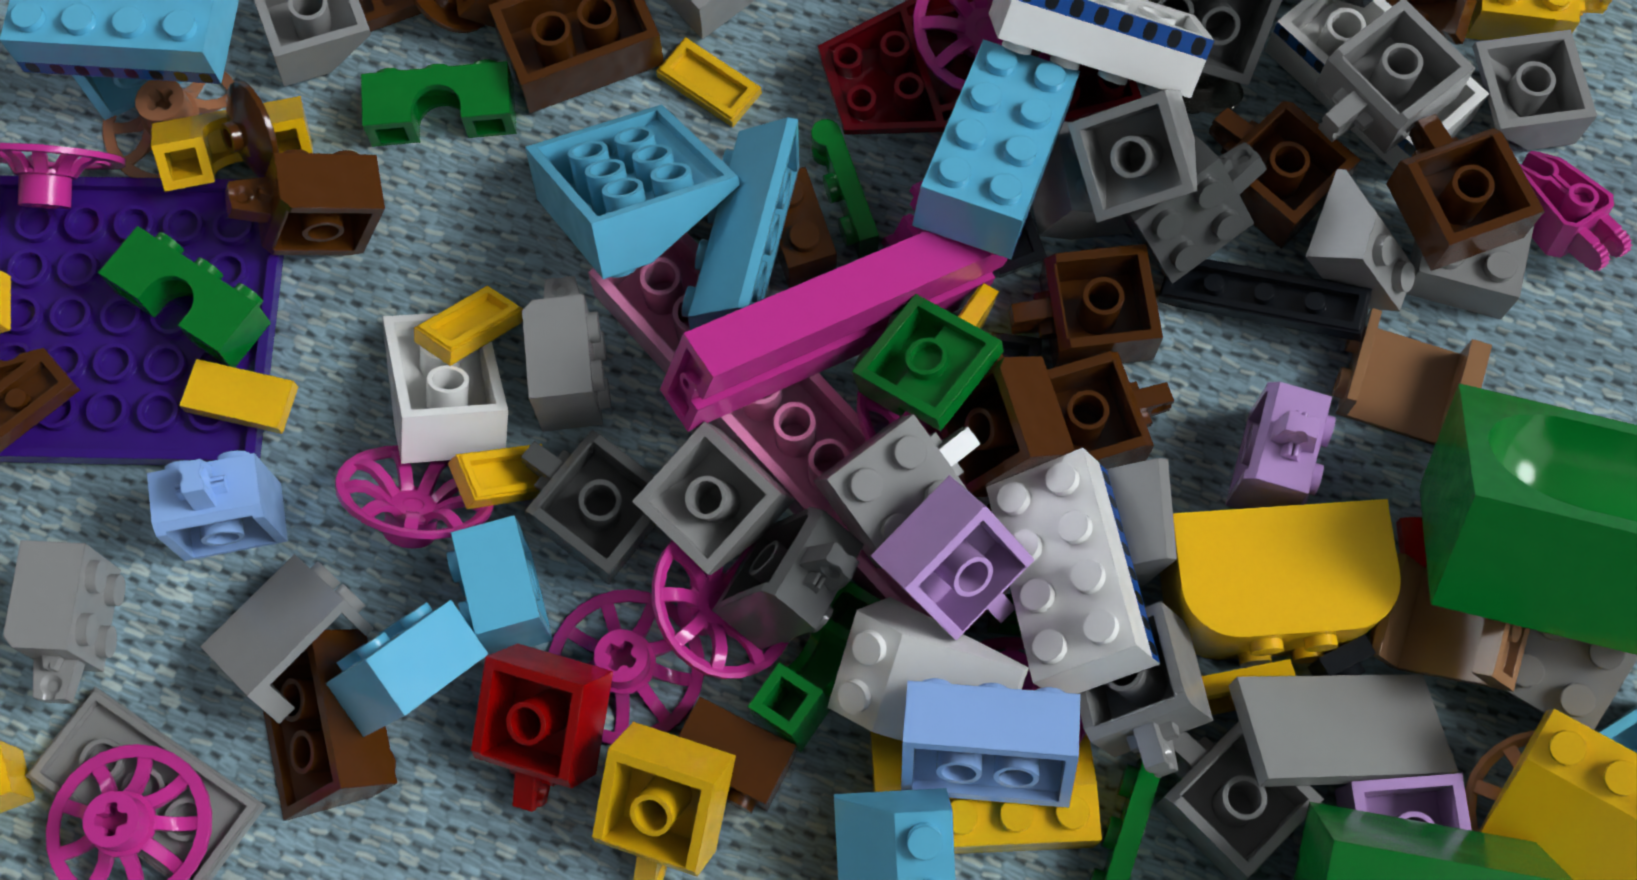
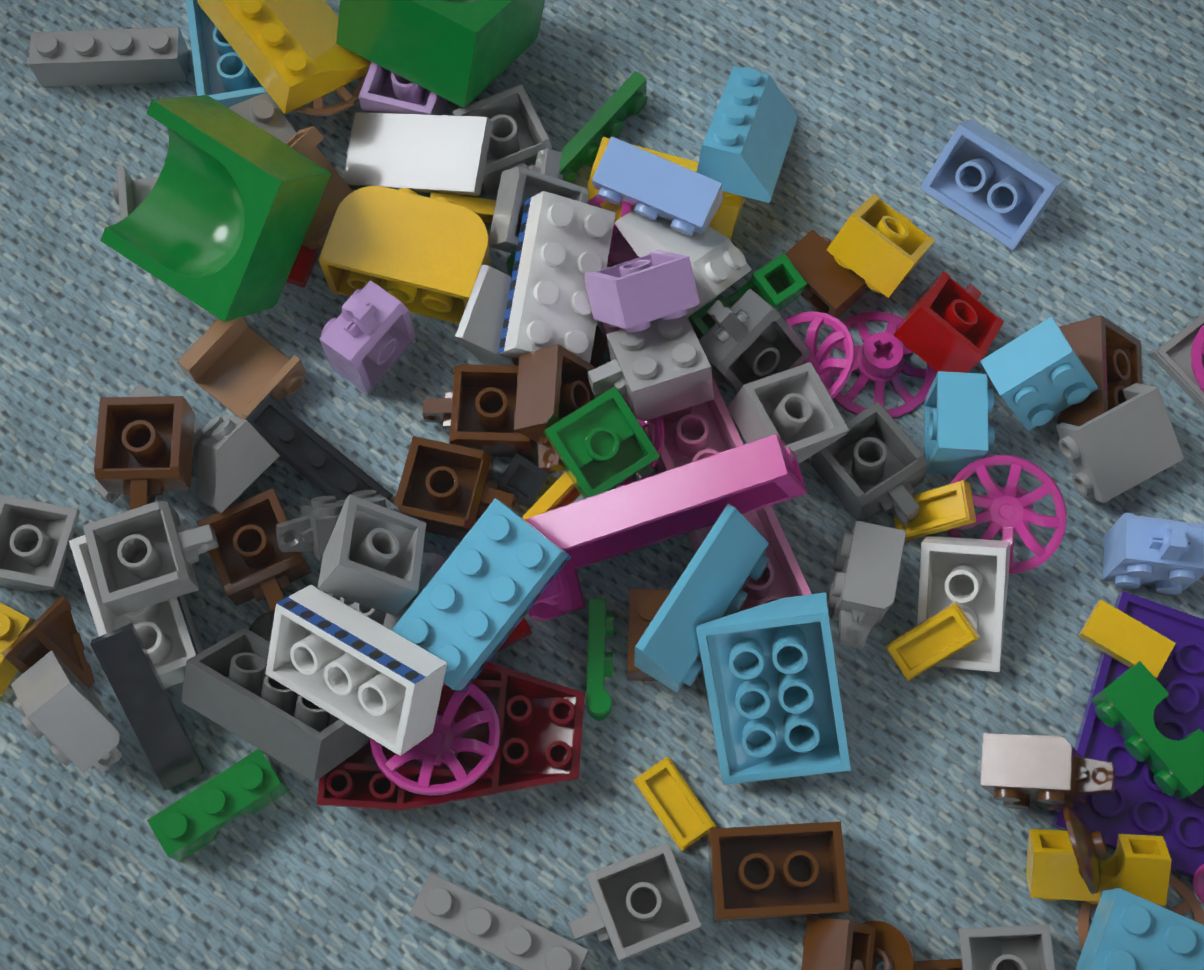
camera: 160 degrees left, 0 degrees up
green arch [361,59,517,147] -> none
dark pink hinge [1519,151,1633,272] -> none

